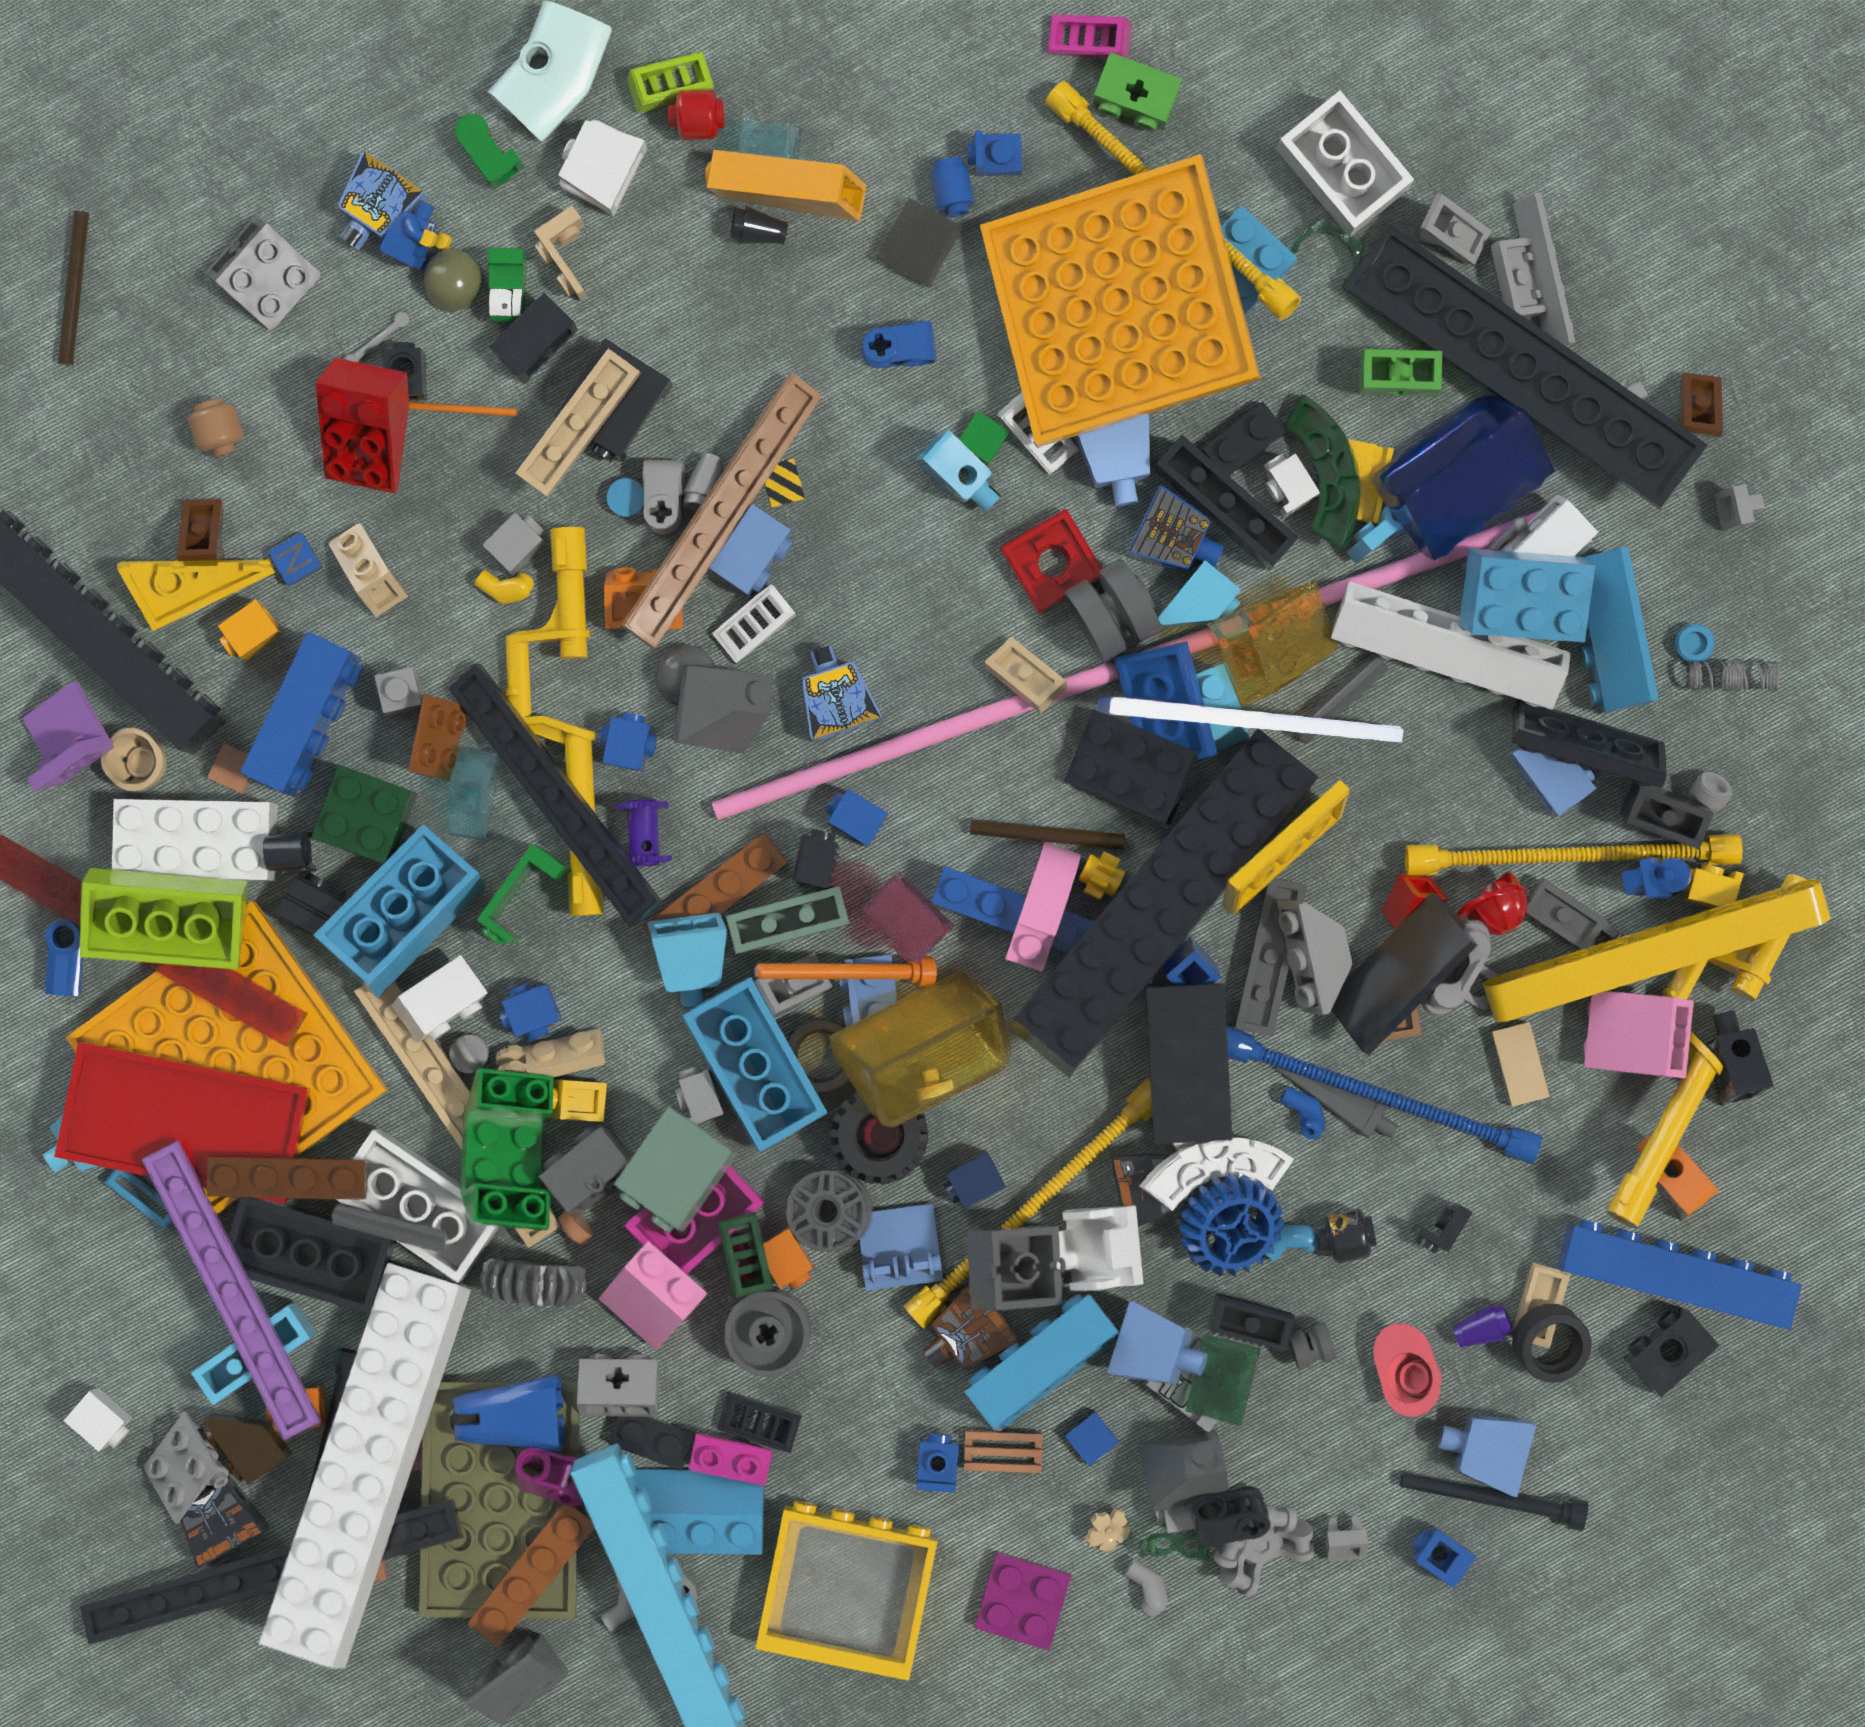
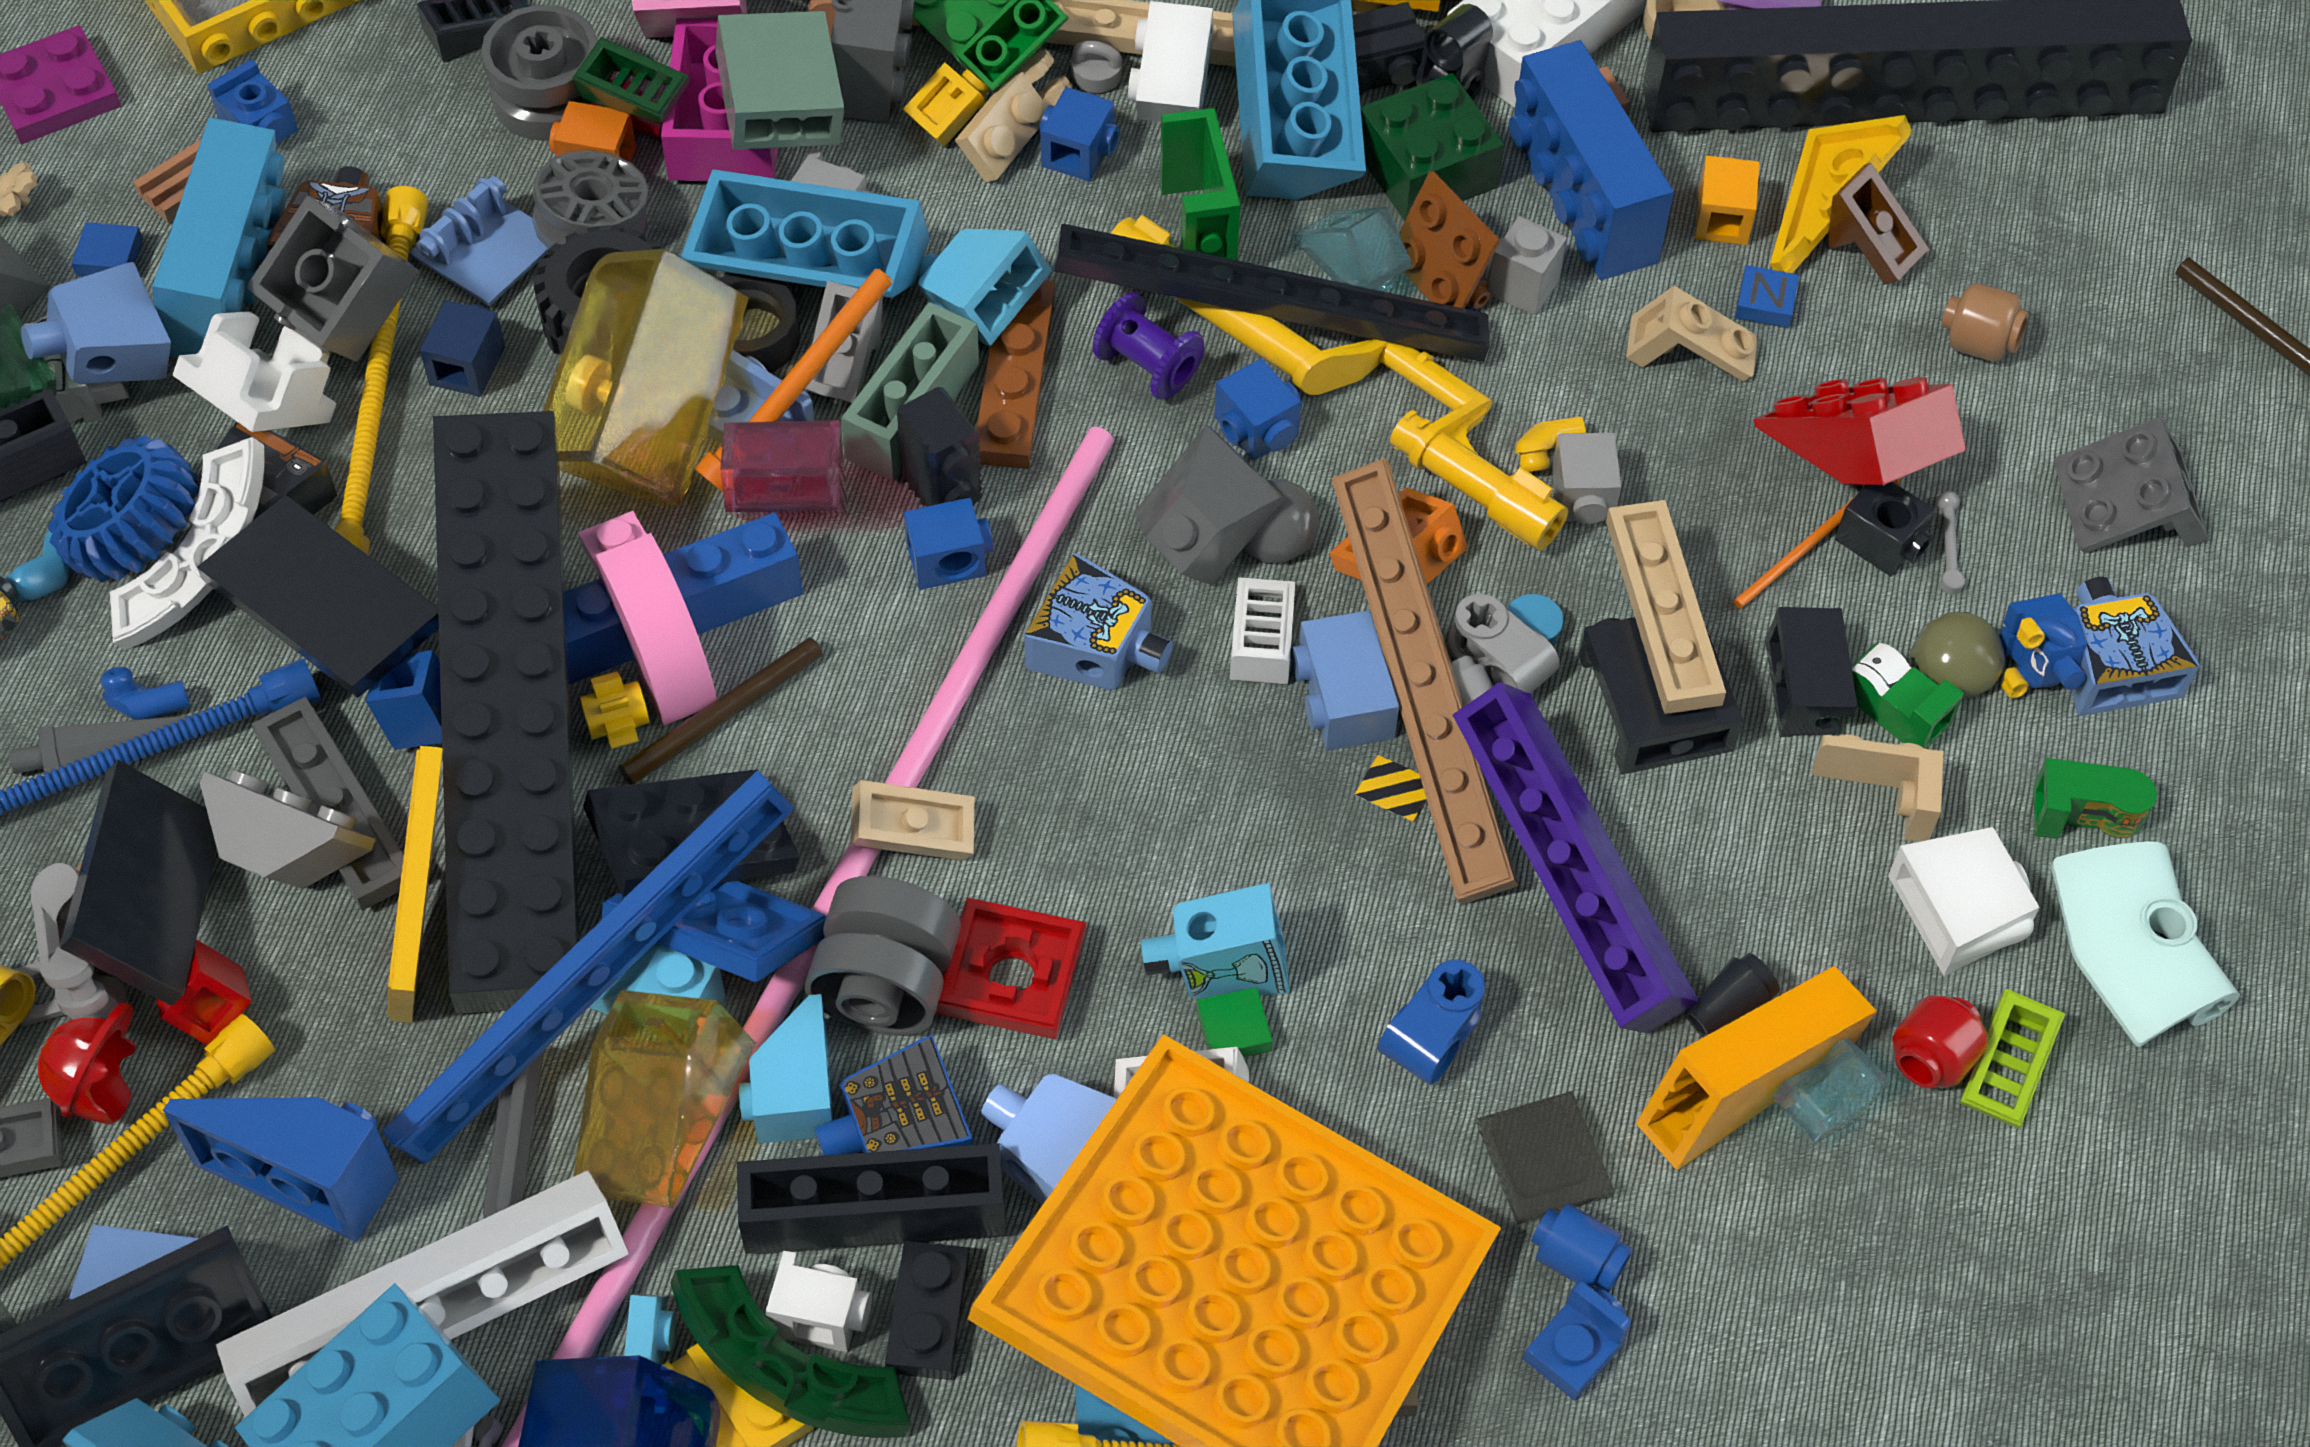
camera: 130 degrees right, 30 degrees down
none -> blue slope [163,1097,399,1243]
none -> dark purple brick [1452,682,1699,1034]

